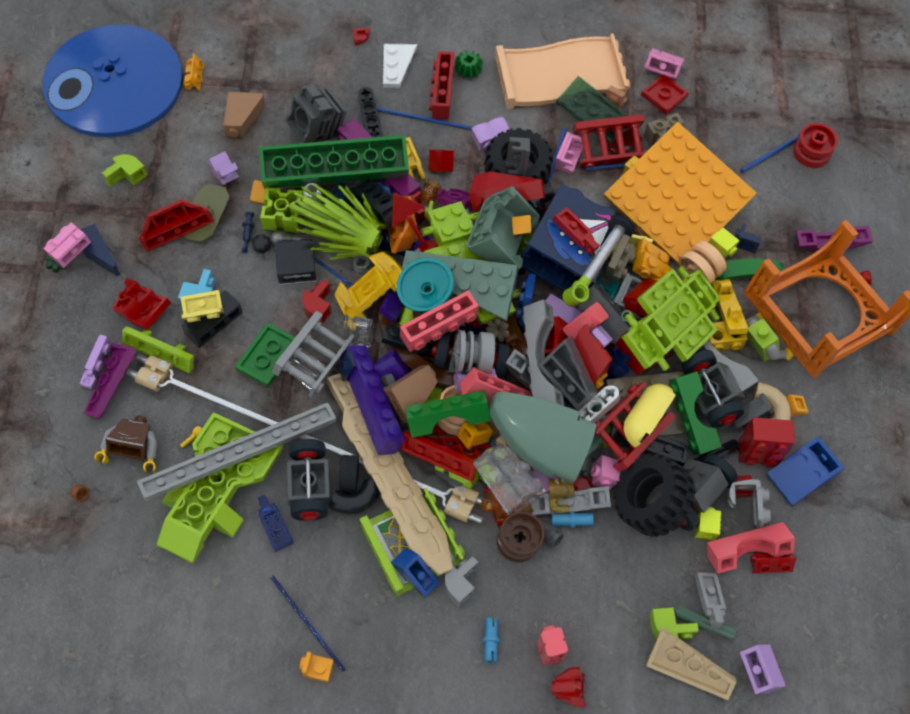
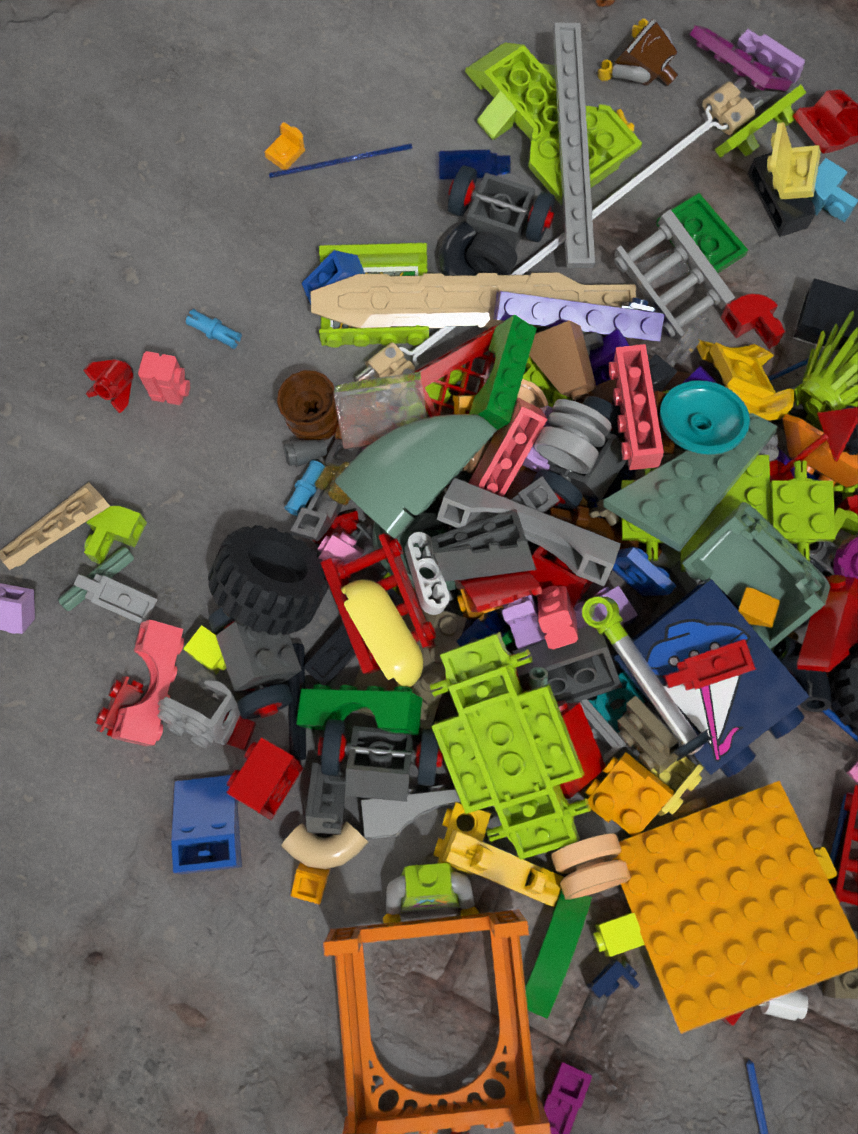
camera: 120 degrees right, 10 degrees up
light grey brick [444,556,478,608] -> none

